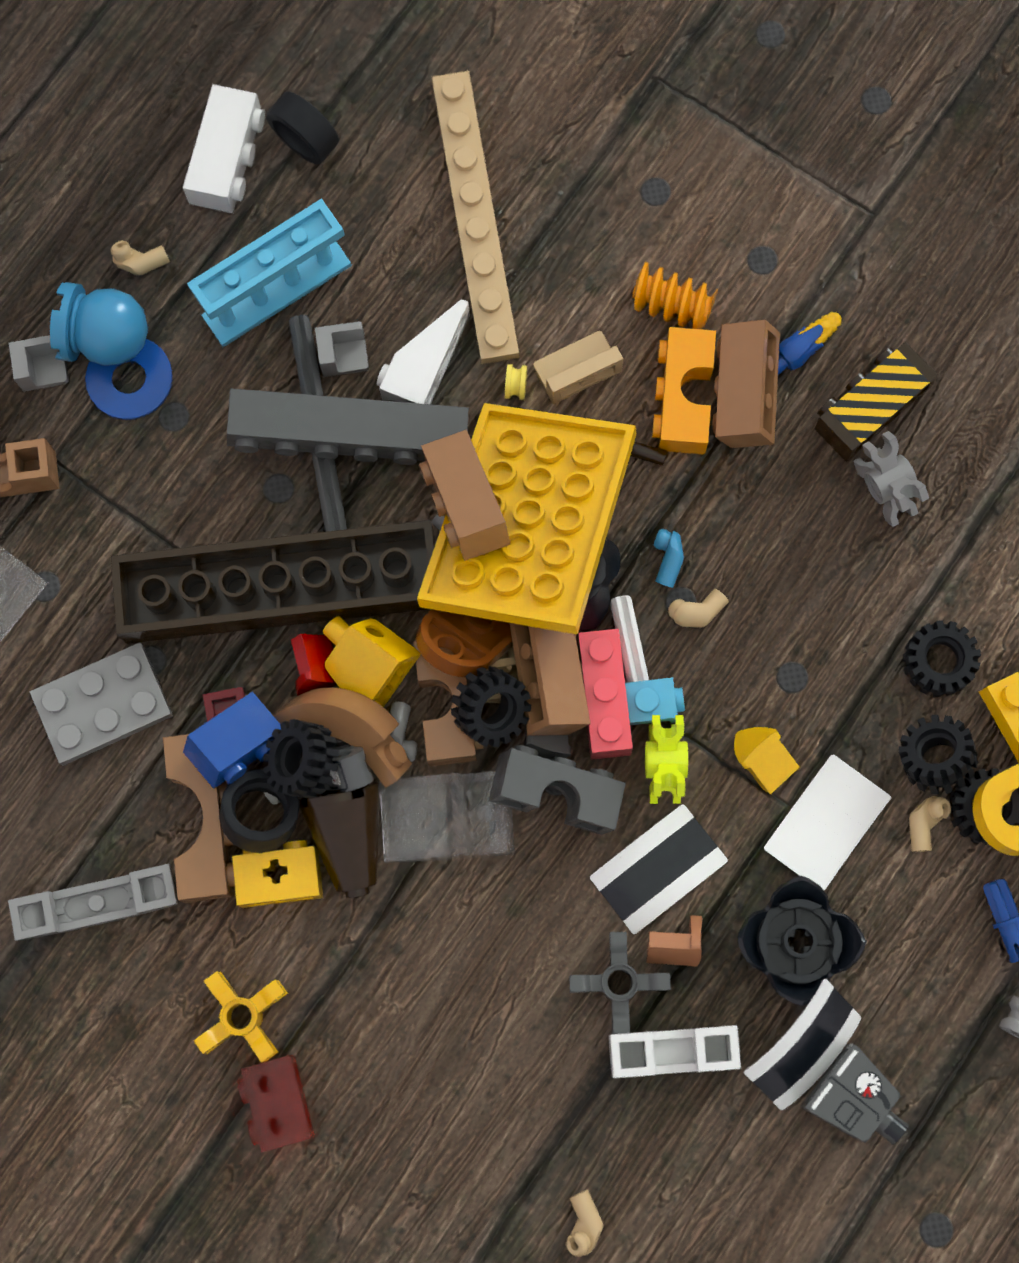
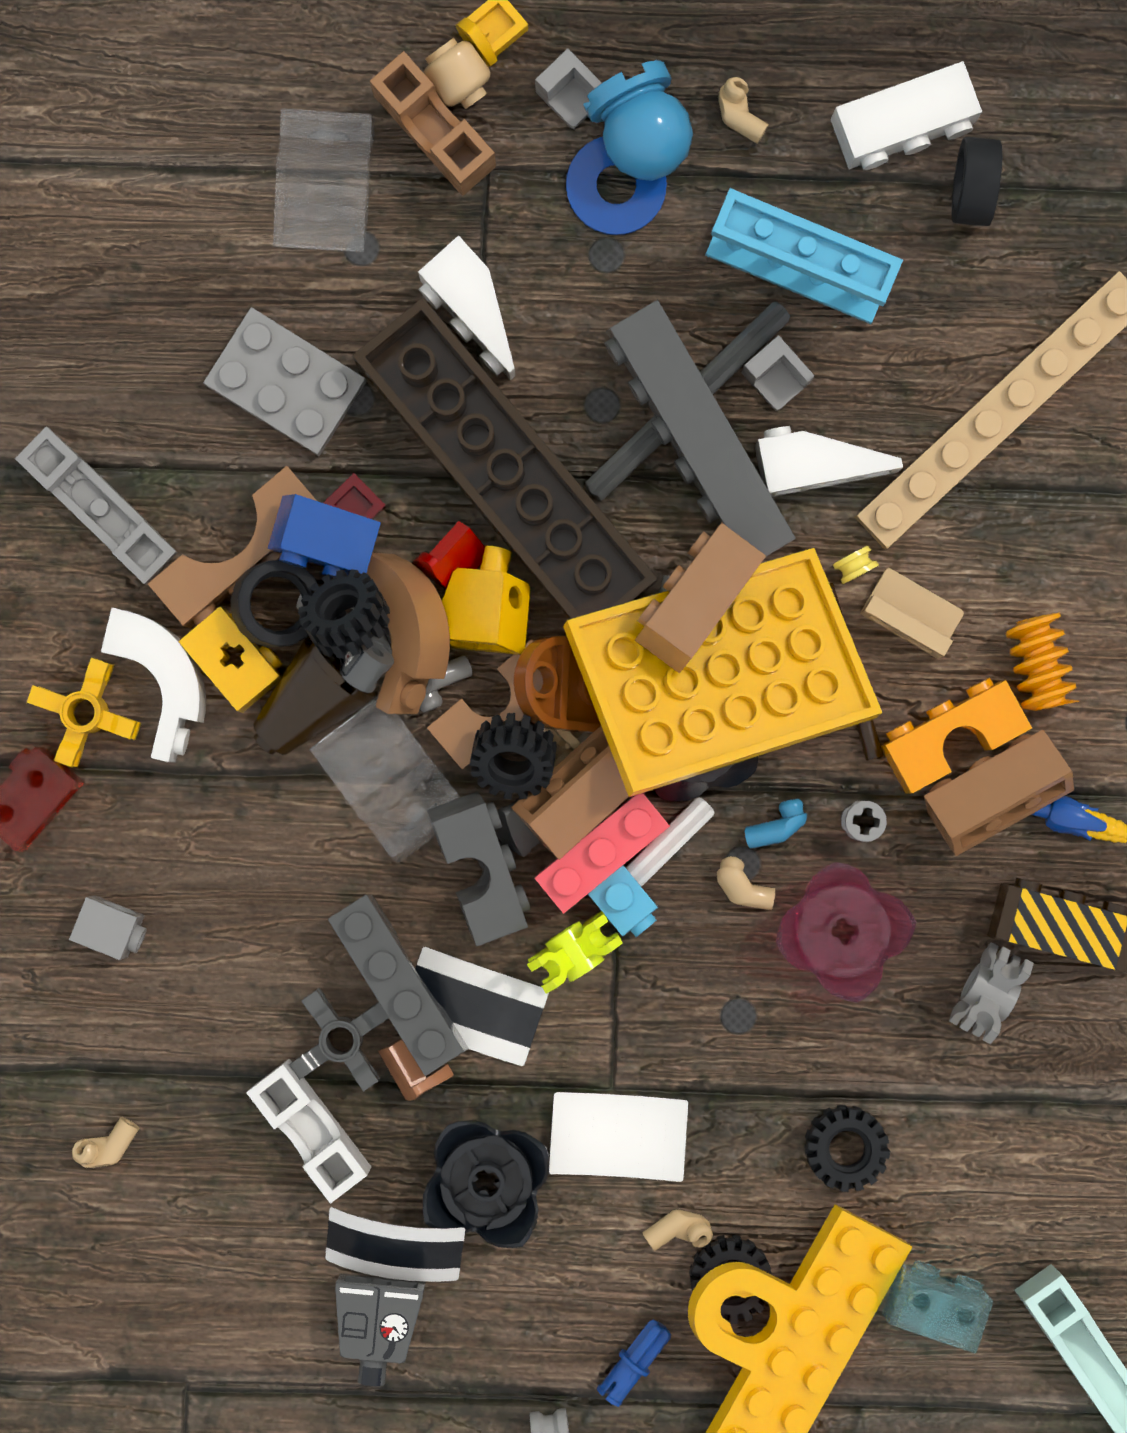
camera: 50 degrees right, 10 degrees up
yellow tile [734,727,799,794] -> none
black tyre [899,714,978,795] -> none
none -> light grey brick [69,895,147,960]
none -> white arch [101,608,206,763]
none -> dark grey arch [328,894,469,1076]
none -> white slope [418,235,515,380]
none -> clear pink brick [776,862,916,1003]
none -> light grey bush [841,801,887,842]

